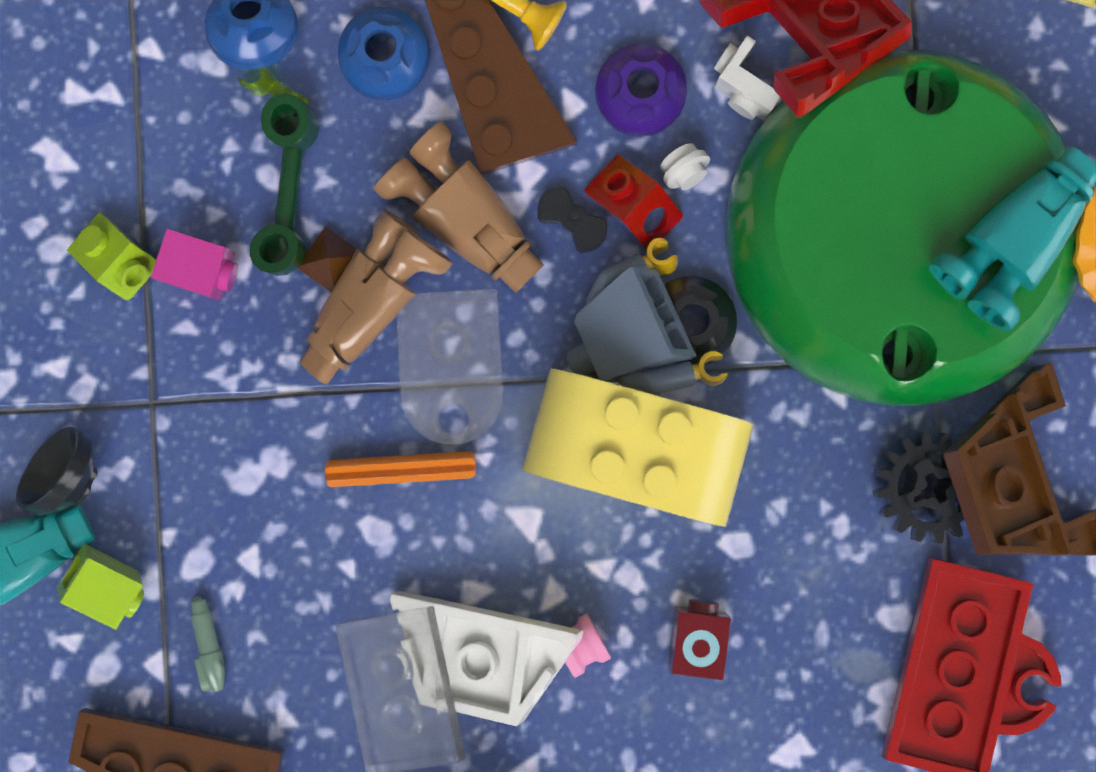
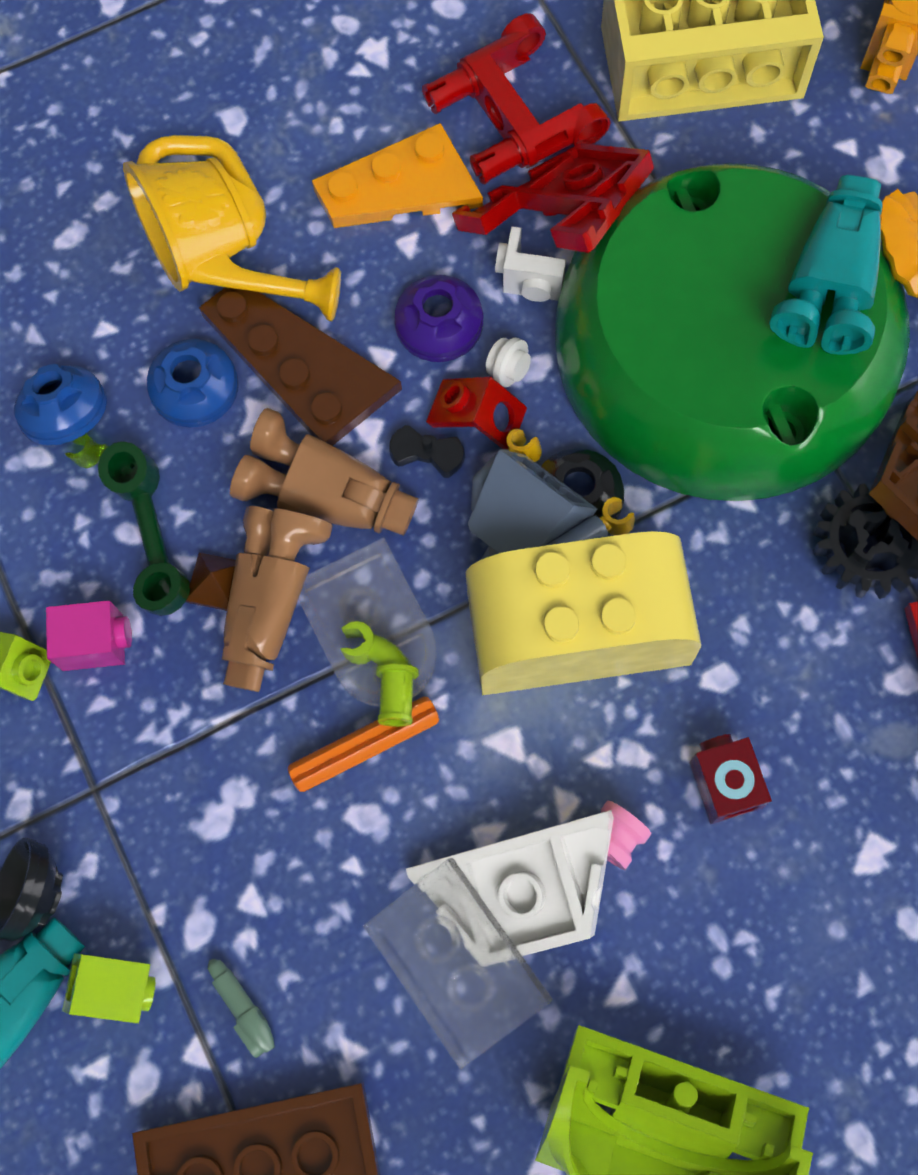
camera: 25 degrees left, 15 degrees down
none -> lime piece [340,621,419,727]

